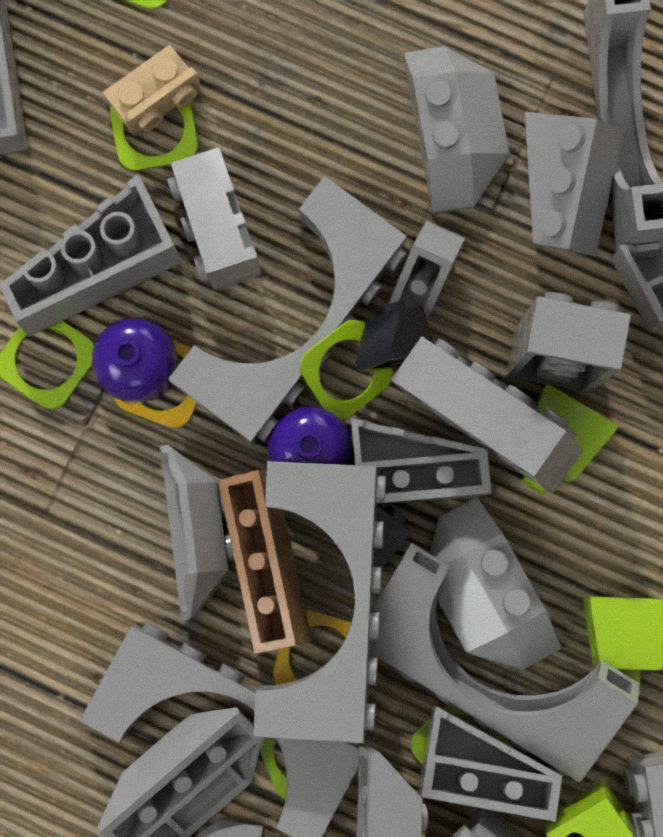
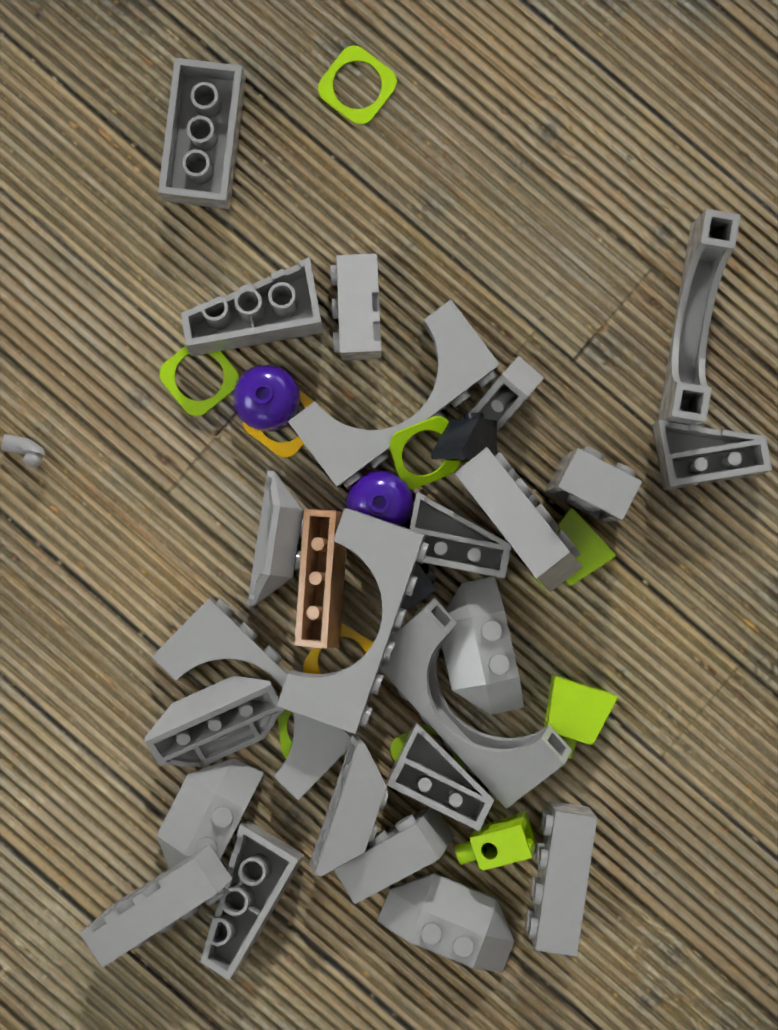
camera: 15 degrees right, 5 degrees up
tan bracket [102,45,201,136] -> none
lime piece [110,103,198,171] -> none
light grey wedge [403,46,510,215] -> none
light grey wedge [525,112,623,257] -> none

